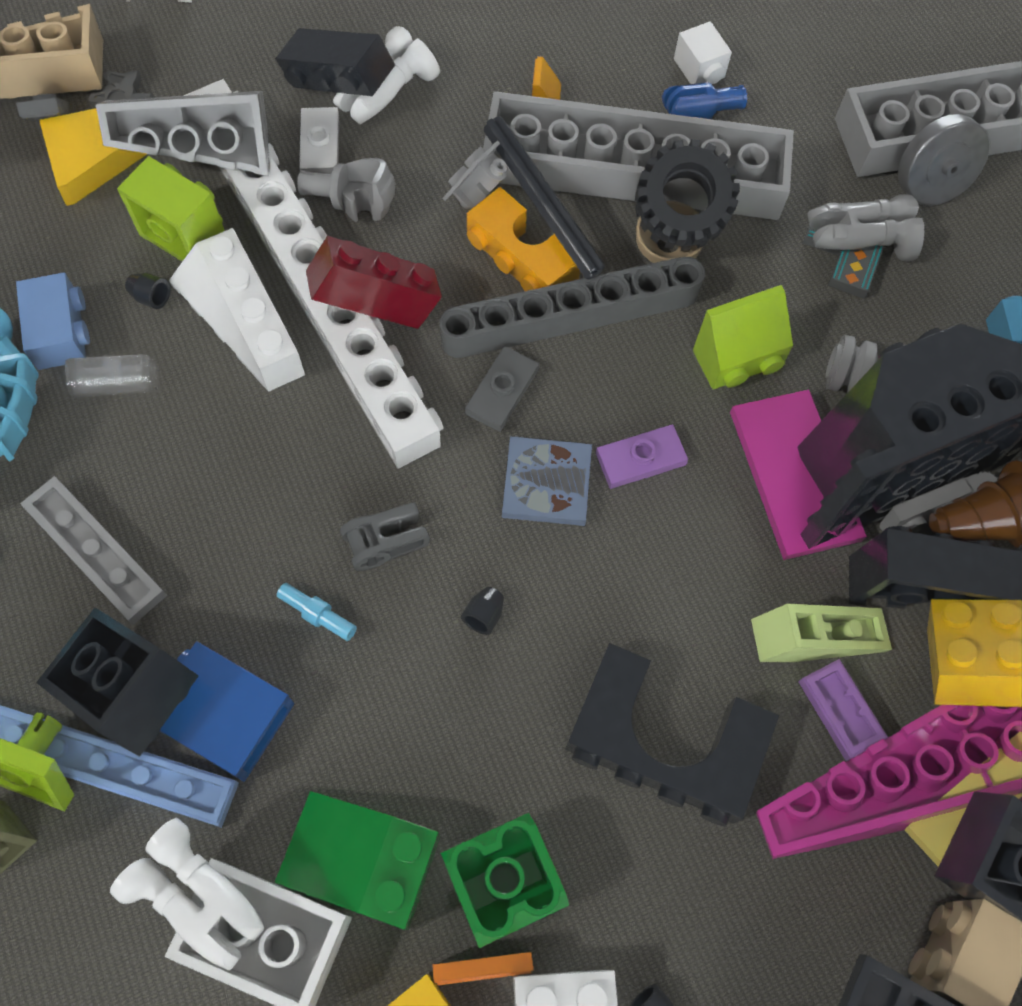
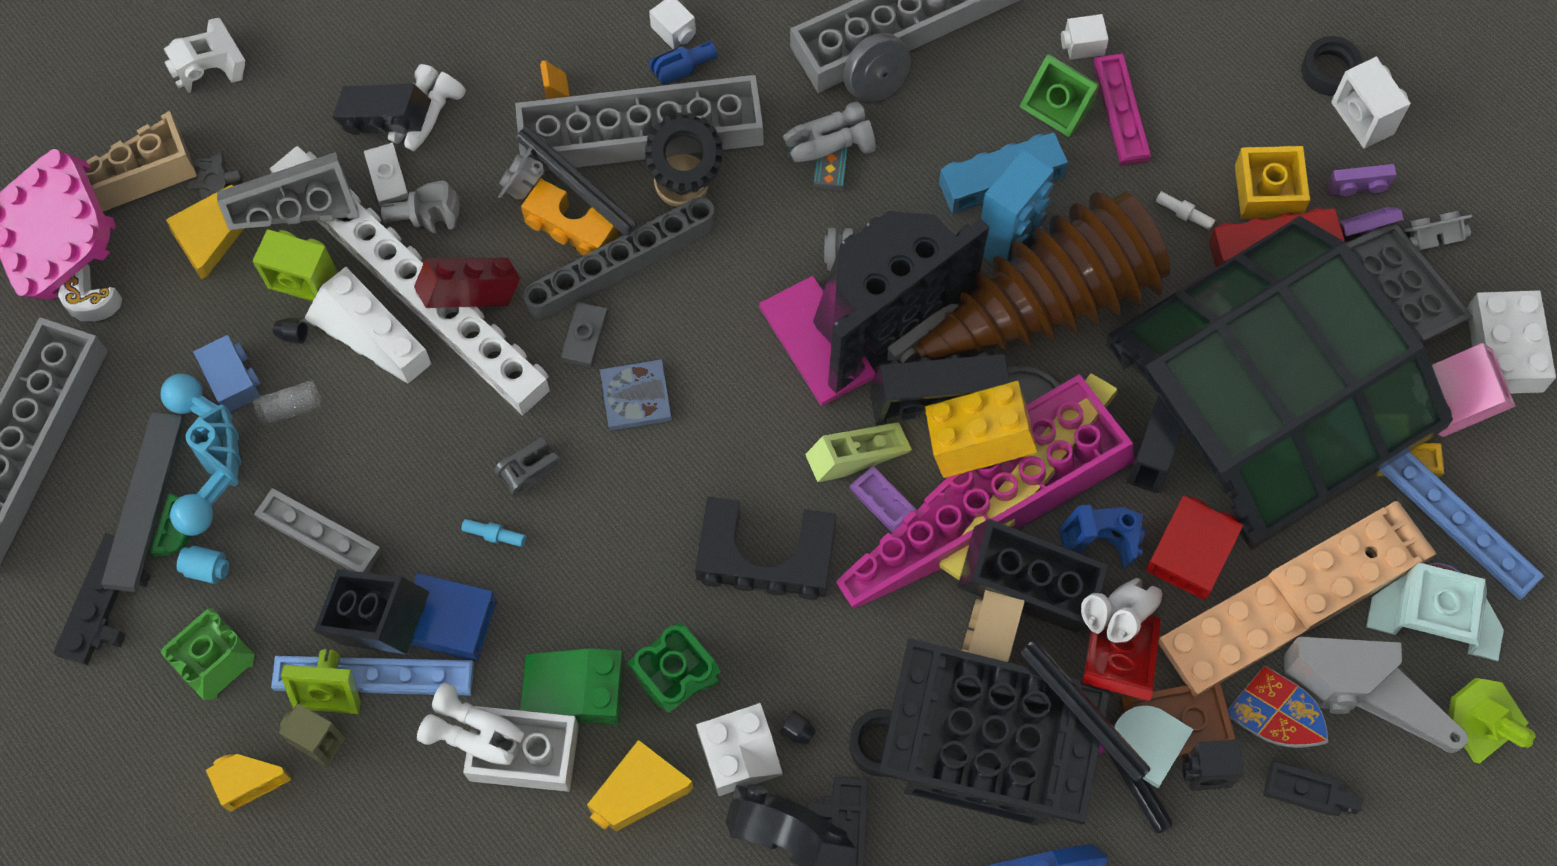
camera: 10 degrees left, 0 degrees up
dark grey plate [16,94,76,123] -> none
orange tile [433,952,533,986] -> none
black hose [461,587,504,635] -> none
medium lavender plate [596,424,688,489] -> none
lime slope [693,285,793,390] -> none

